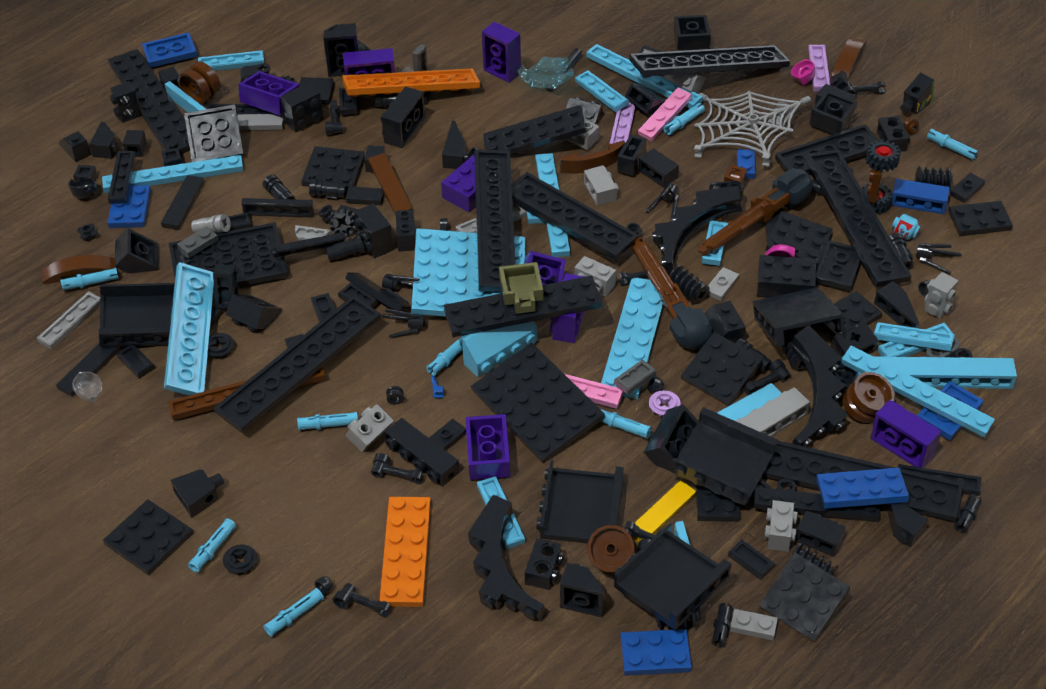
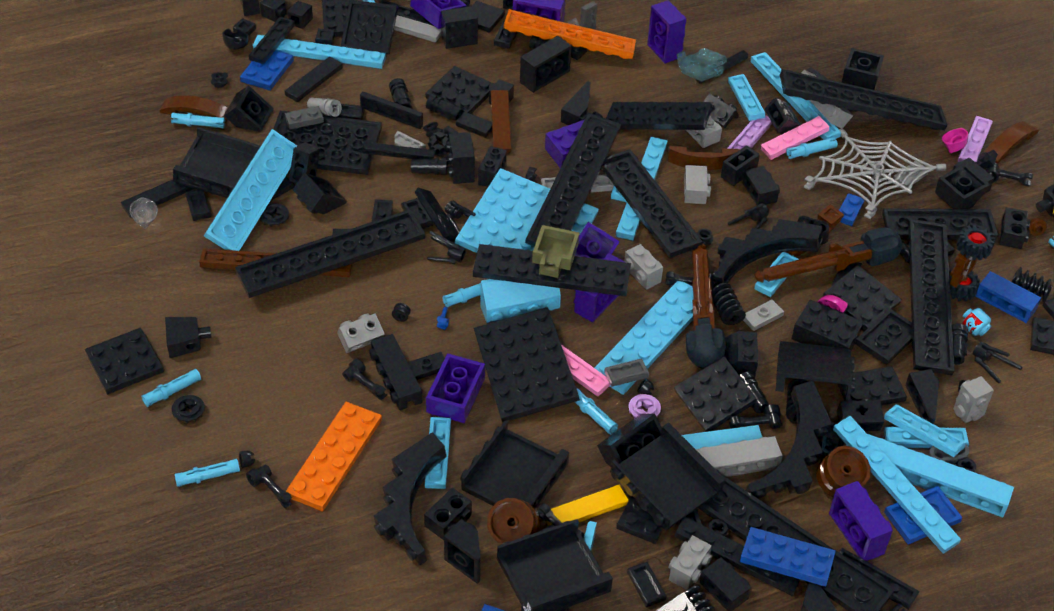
camera: 20 degrees right, 0 degrees up
light grey tile [37,291,100,350] -> none
medium azure pin [297,412,358,431] -> none
black brick [325,100,343,135] -> none

